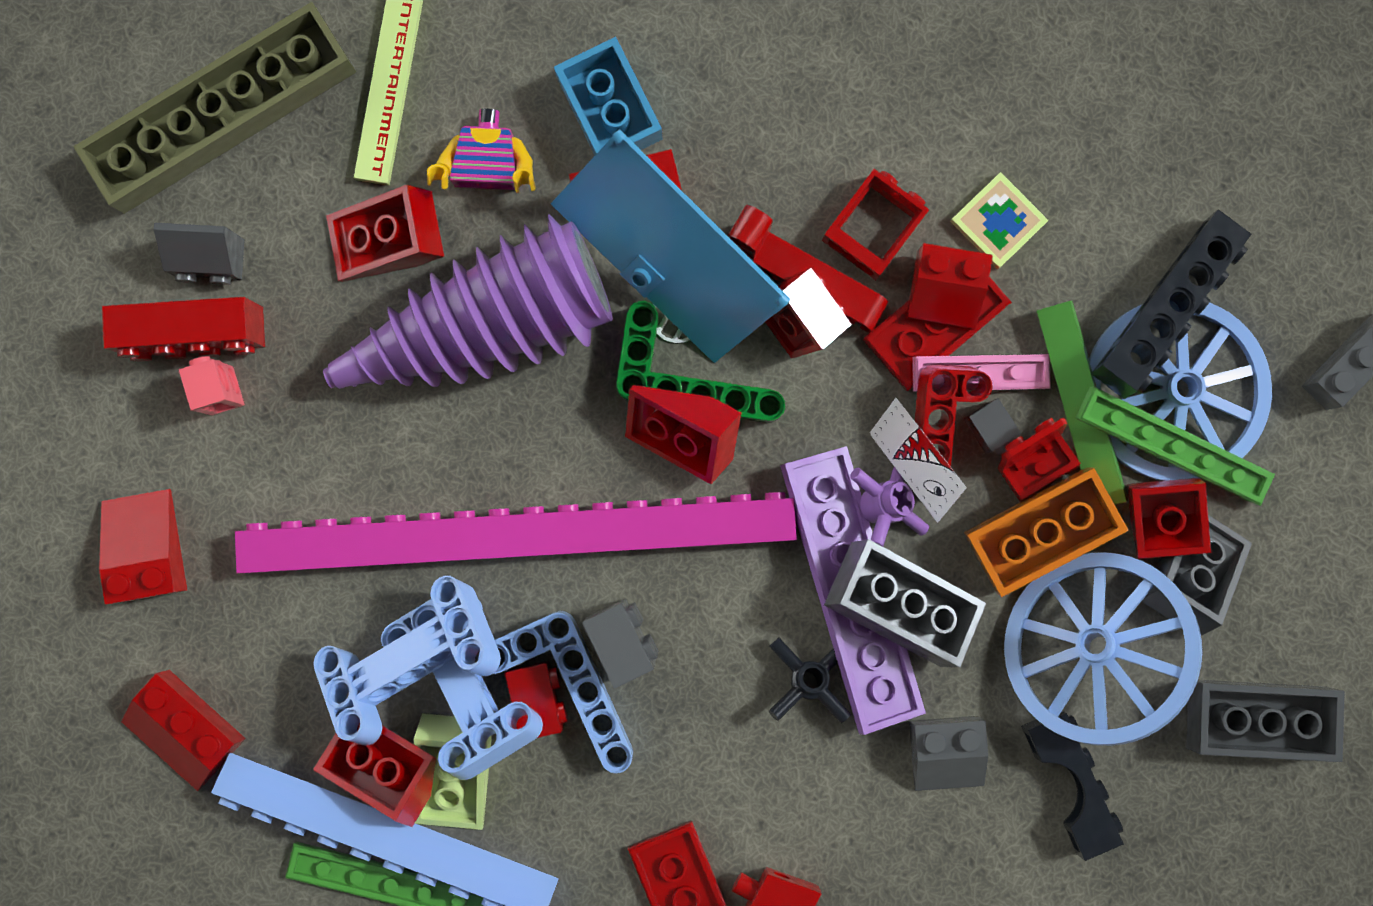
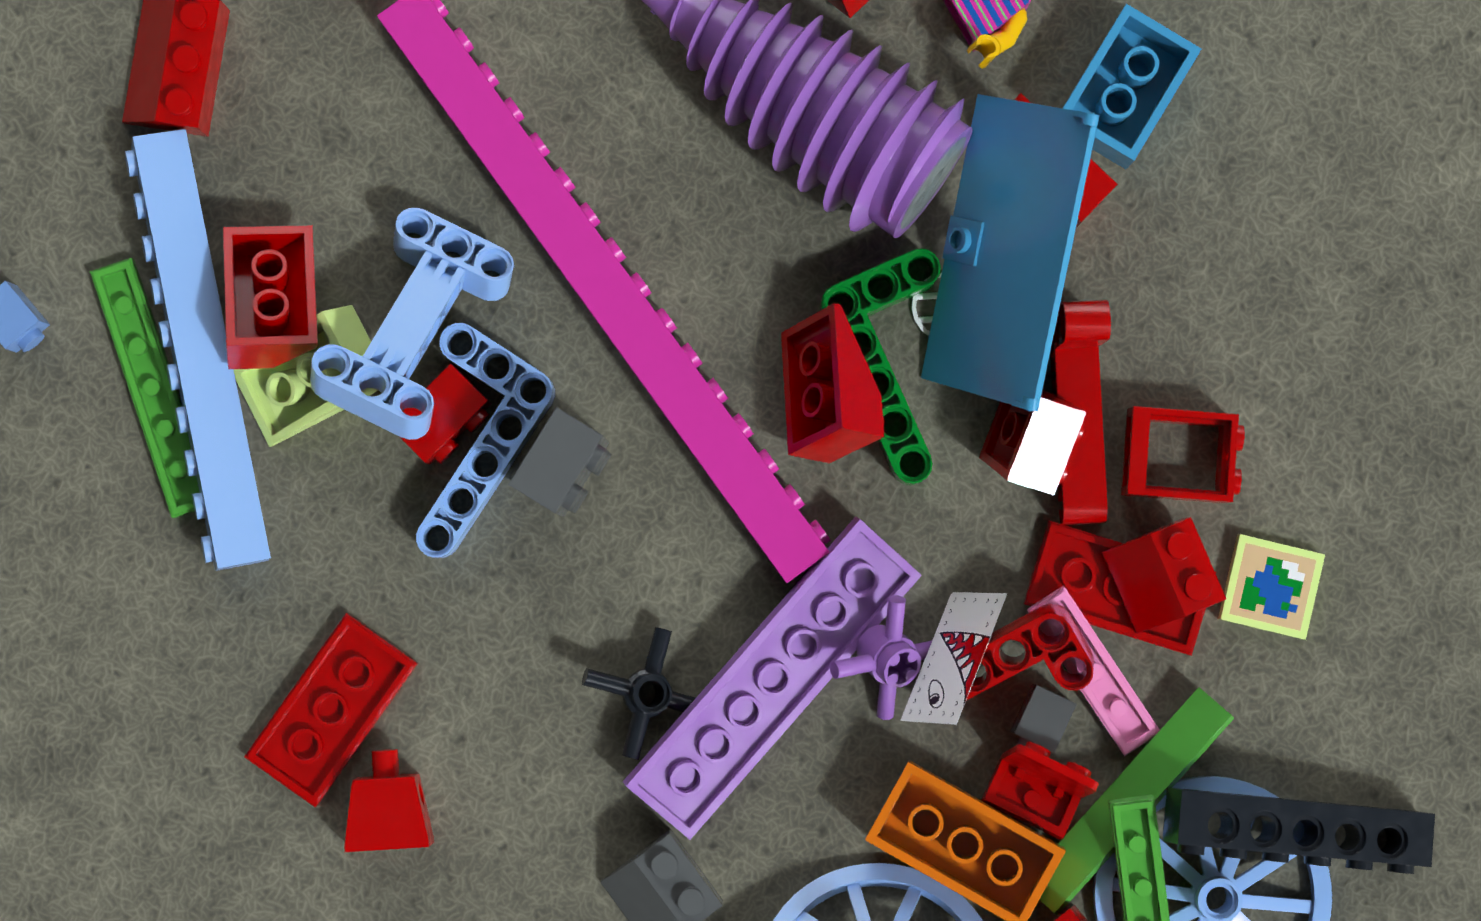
camera: 55 degrees right, 0 degrees up
light blue beam [314,576,501,746] -> none
dark grey brick [824,539,986,667] -> none

